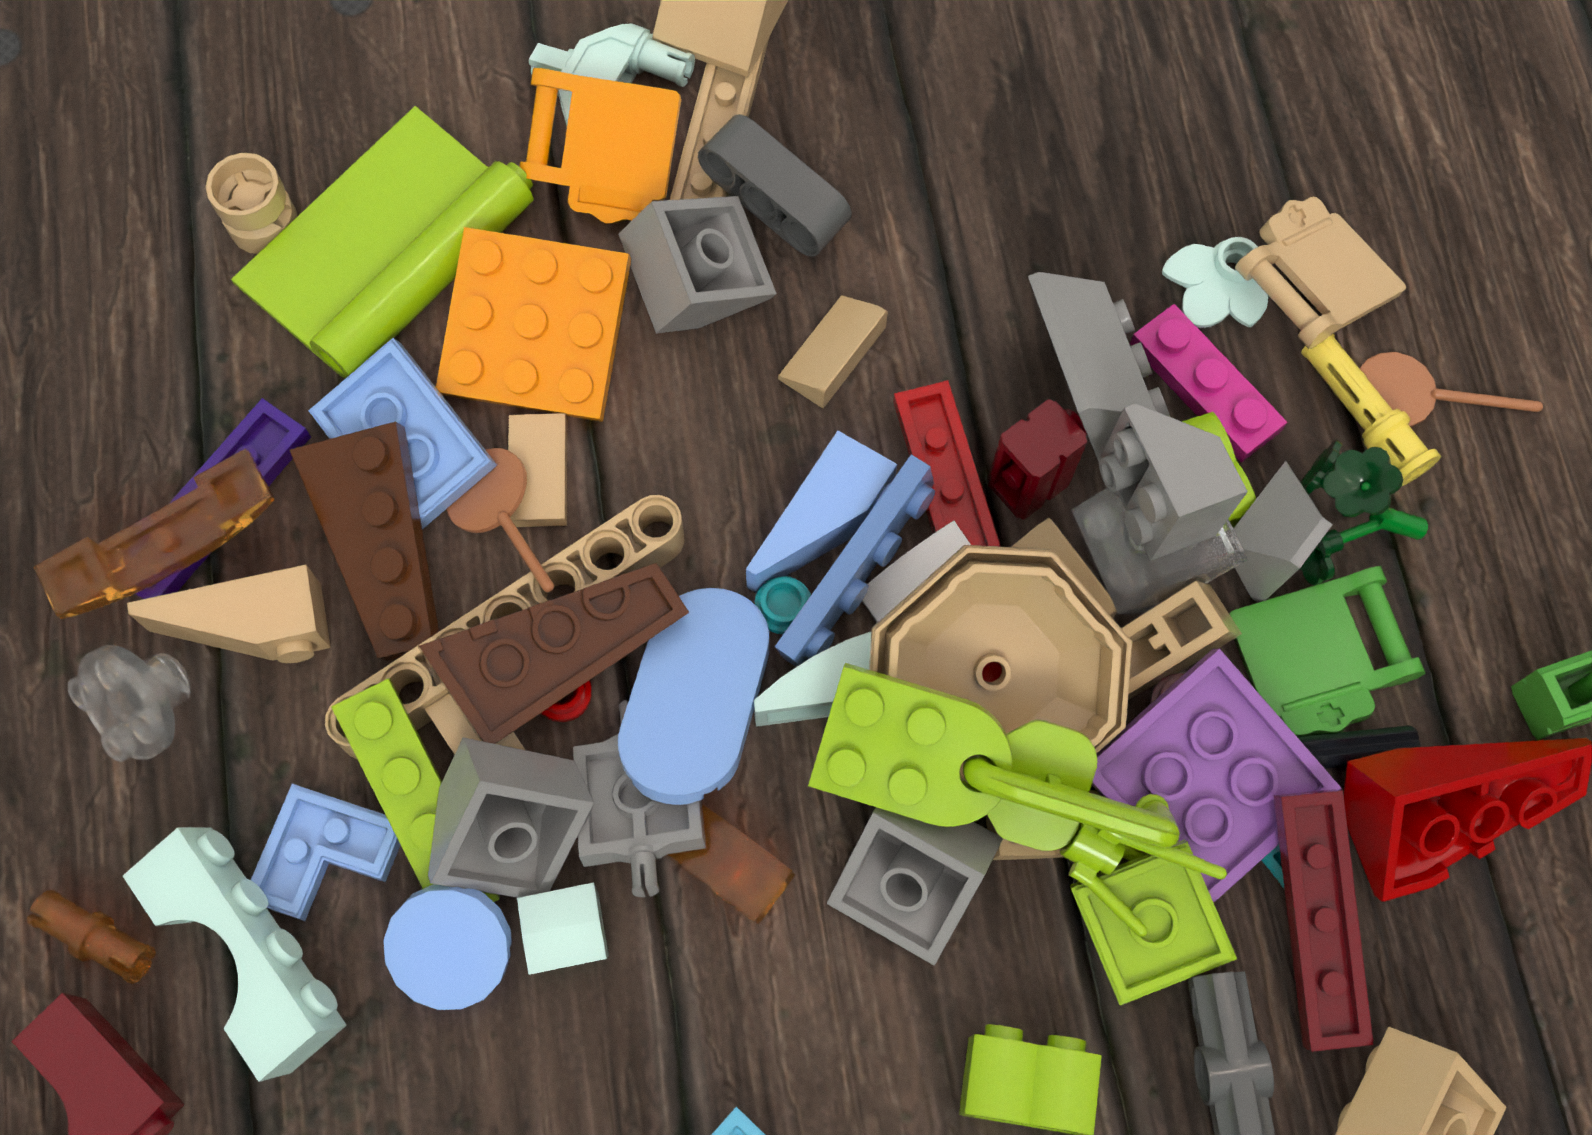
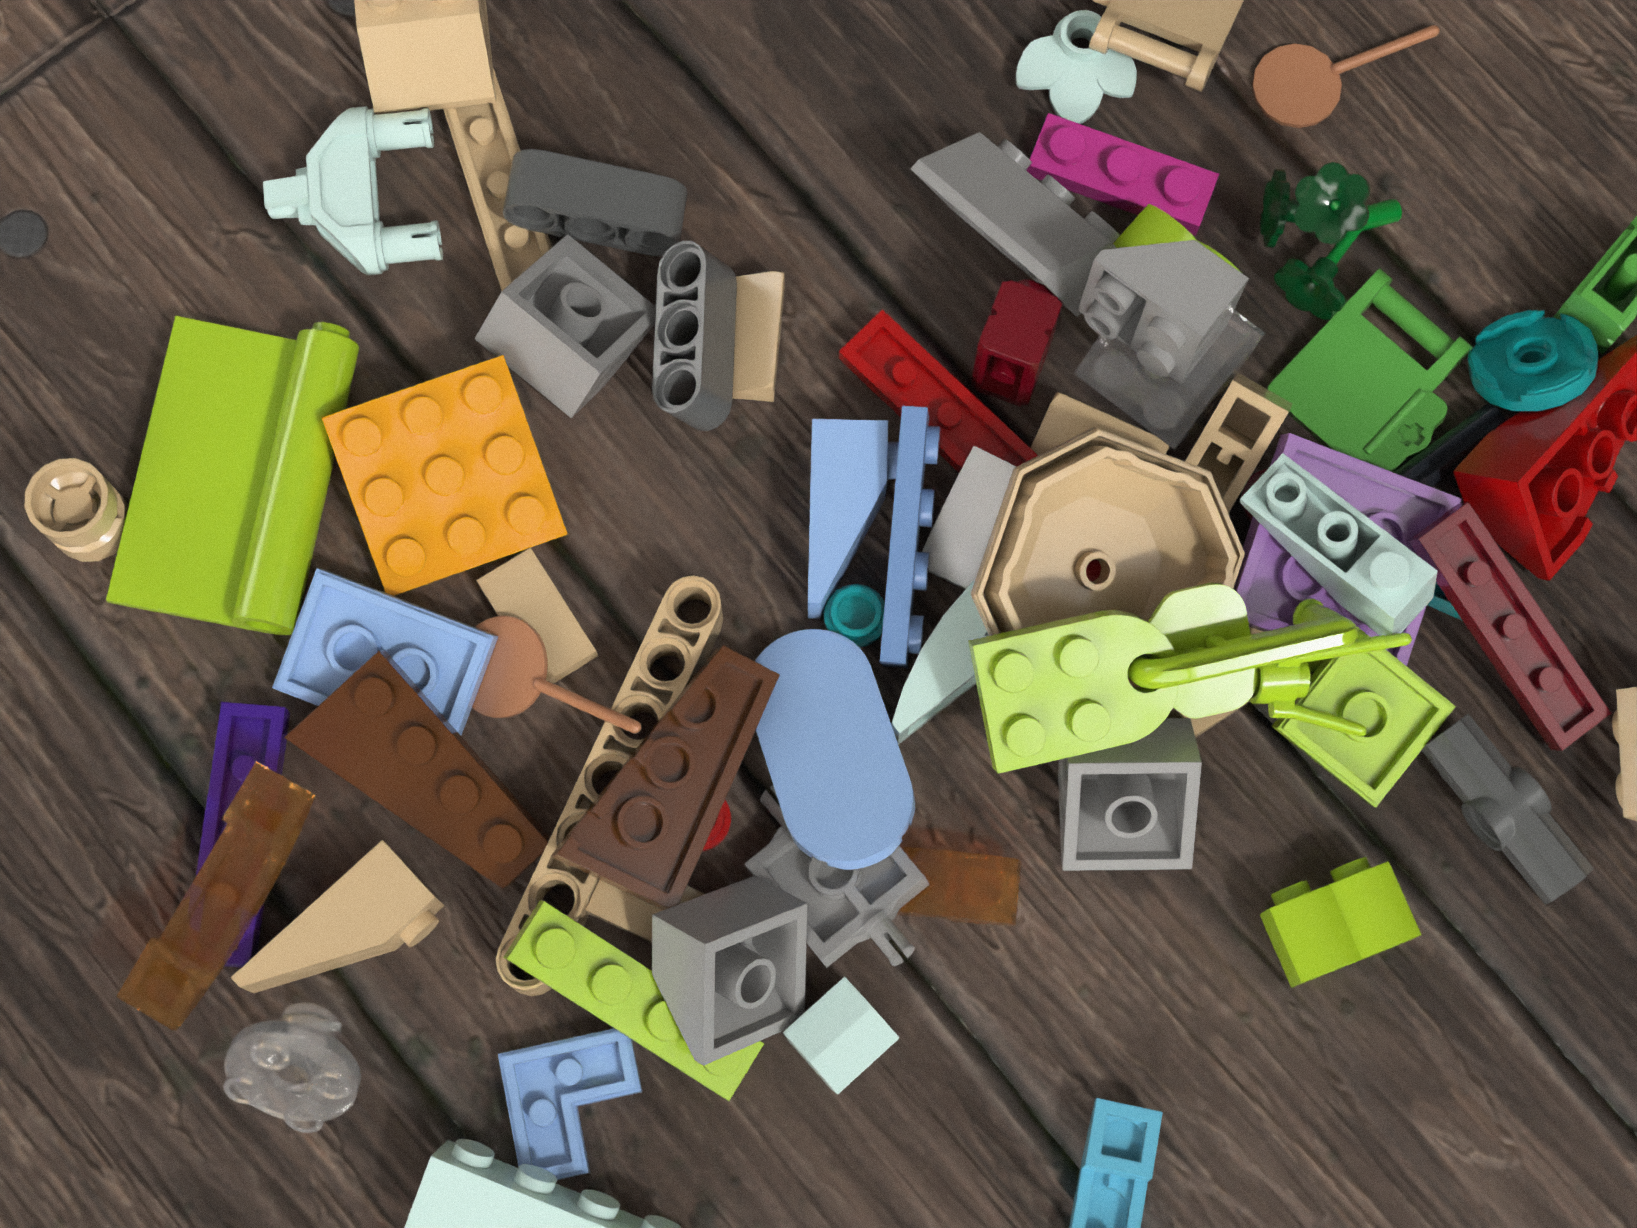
camera: 30 degrees left, 5 degrees up
light blue tile [383,884,512,1010] -> none
light orange piece [519,68,681,224] -> none
light grey slope [1222,461,1333,603] -> none
light yellow pin [1301,334,1441,486] -> none
none -> dark grey beam [652,241,737,431]
none -> light aqua slope [1240,453,1438,636]
none -> teal plate [1467,310,1598,411]

